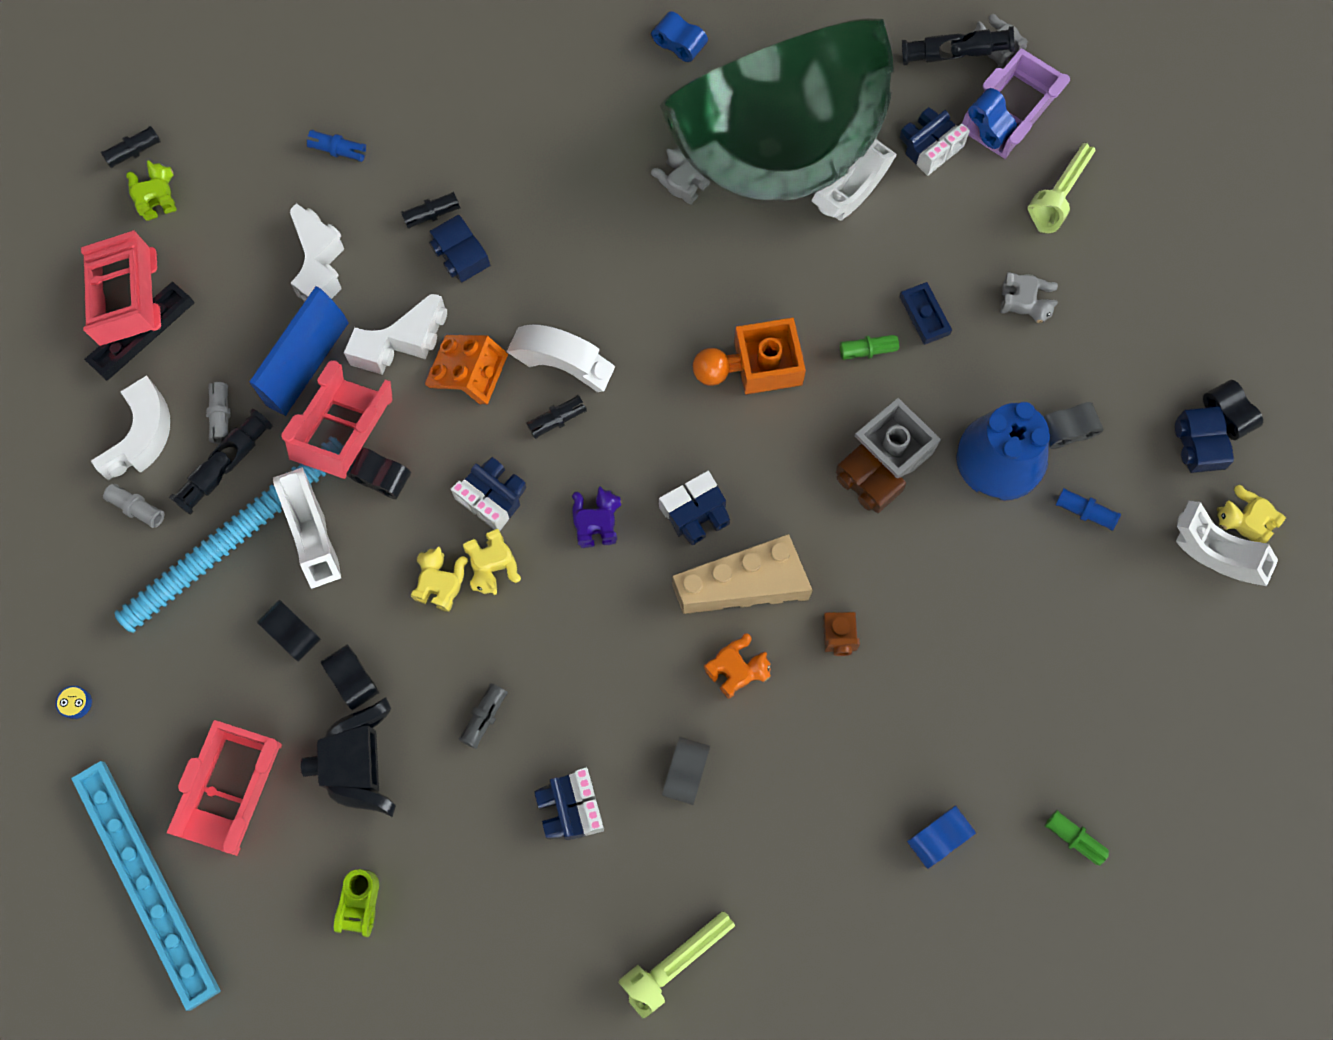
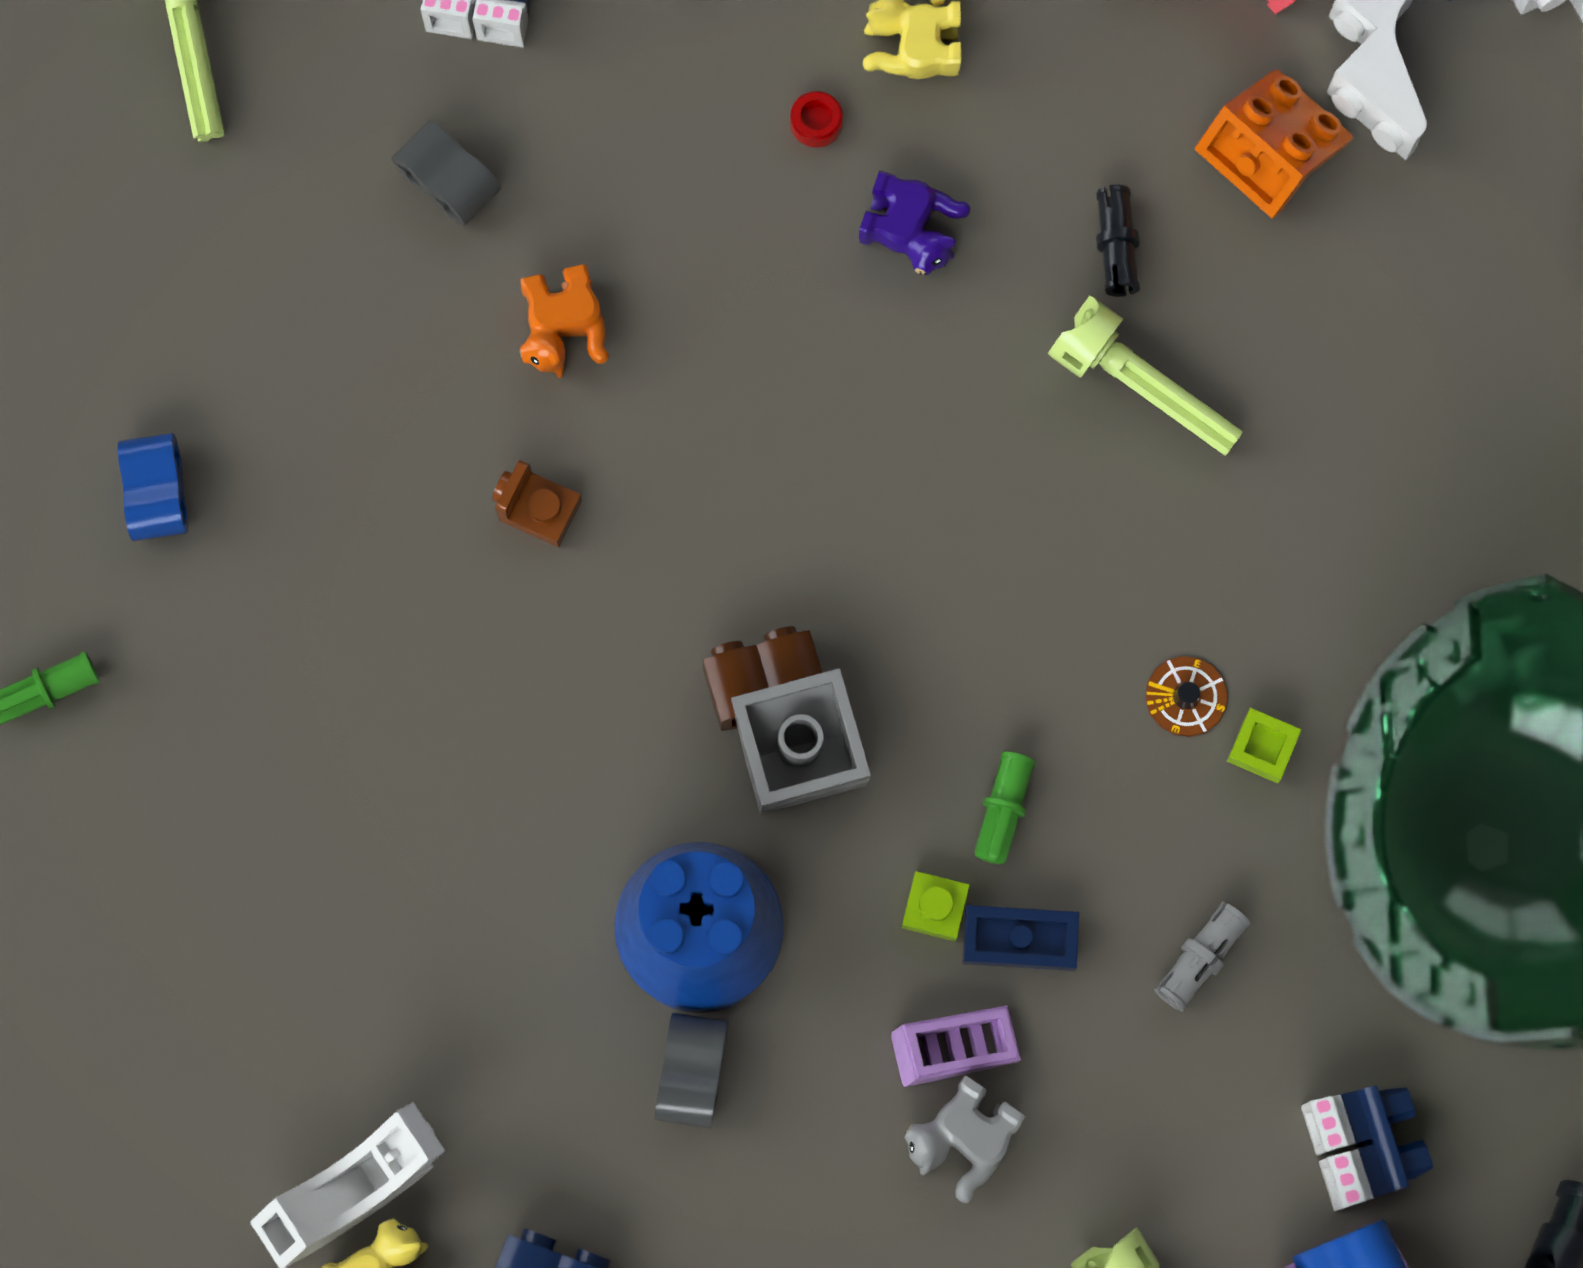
camera: 115 degrees right, 5 degrees up
dark blue brick [429,214,491,283] -> none
hips [451,457,526,531] -> none
white arch [507,324,615,392] -> none
dark blue hips [659,470,730,545] -> none
tan wedge [672,534,813,614] -> none
orange brick [692,317,806,395] -> none
white arch [811,139,897,221] -> none
blue pin [1055,488,1121,531] -> none
none -> red tile [790,91,843,148]
none -> lavender slope [891,1005,1021,1087]
none -> lime plate [901,871,970,942]
none -> yellowish green piece [1047,296,1243,456]
none -> dark orange piece [1145,656,1228,737]
none -> light grey pin [1154,901,1251,1012]
none -> lime plate [1226,707,1302,784]

